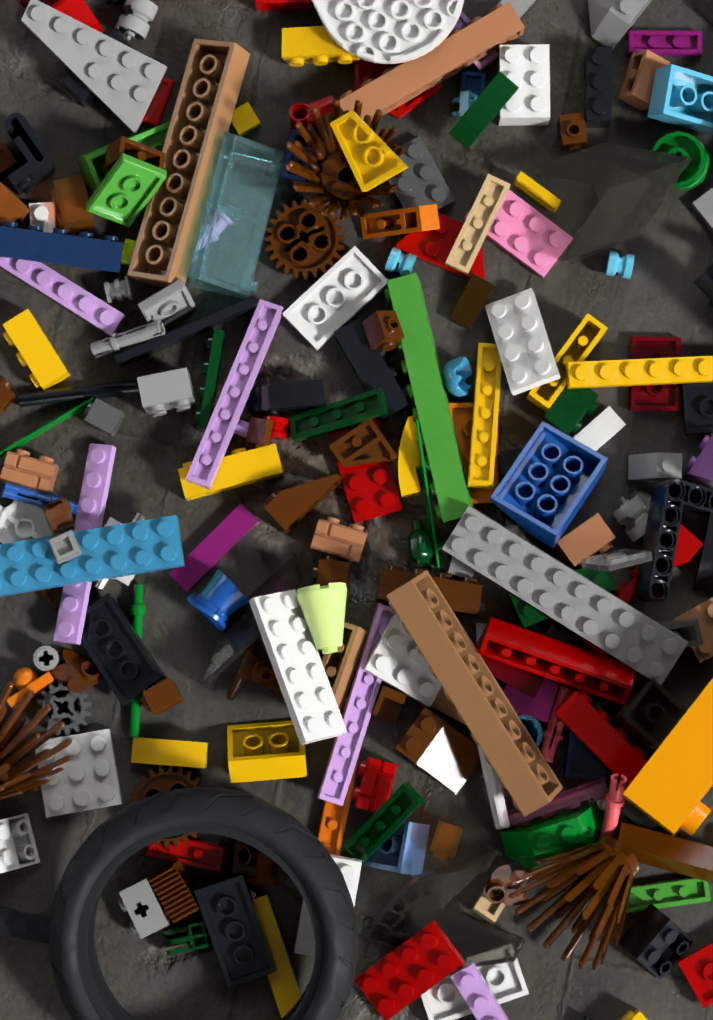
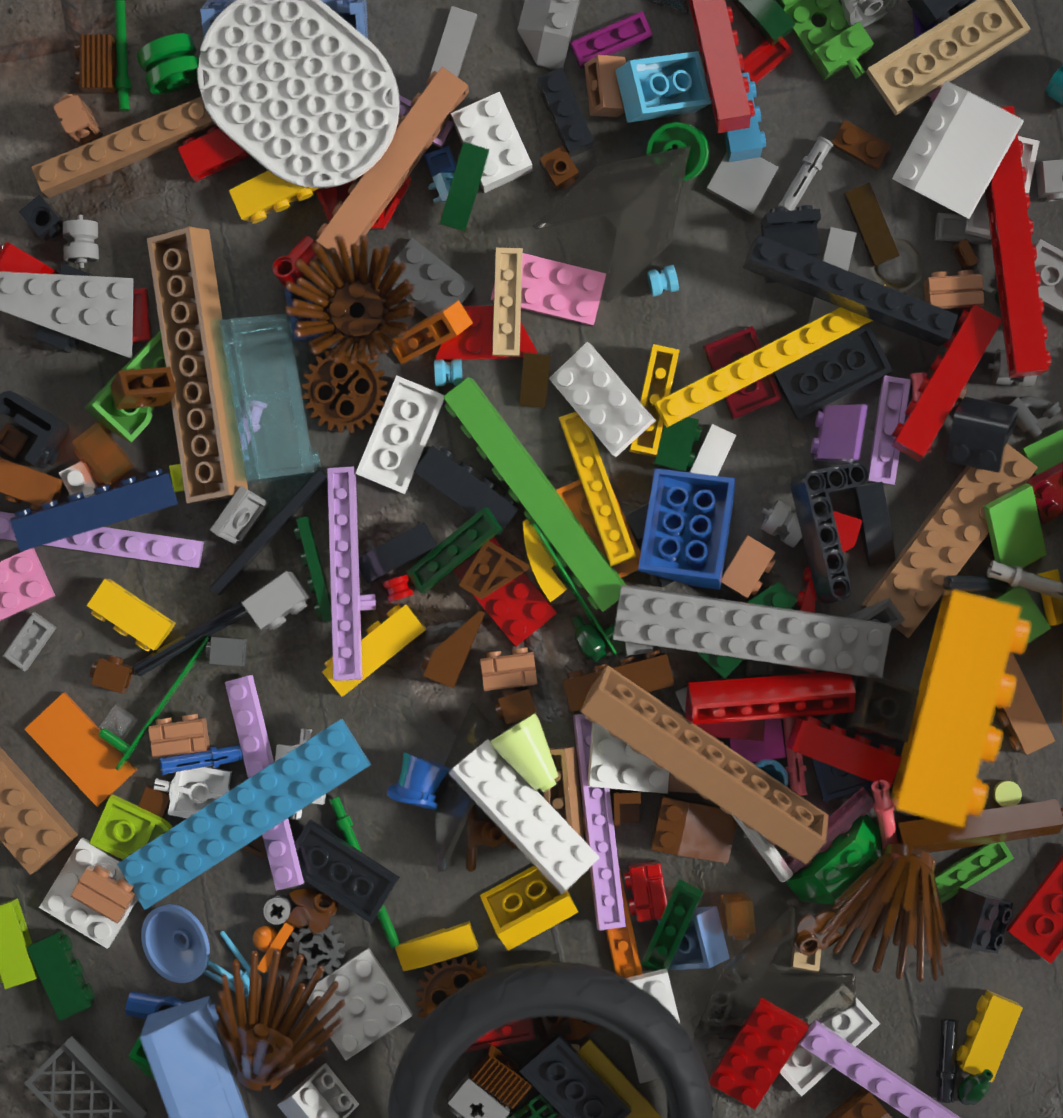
camera: 30 degrees left, 5 degrees up
reddish brown panel [41,497,75,536] -> none
light grey tile [48,530,82,564] -> none
bright green tile [85,153,167,227] -> none
light grey pin [91,319,165,358] -> none
light grey bush [104,275,133,303] -> none
reddish brown brick [140,678,184,715] -> none
magenta tile [169,503,259,592] -> none
yellow tile [231,102,261,137] -> none
reddish brown tile [246,417,273,446] -> none
yellow wing [330,111,409,192] -> none
reddish brown brick [362,311,405,351] -> none
dark azure hair [442,356,472,397] -> none
yellow tile [515,171,561,213] -> none
clear tile [581,549,653,571] -> none
light grey slope [628,453,682,482] -> none

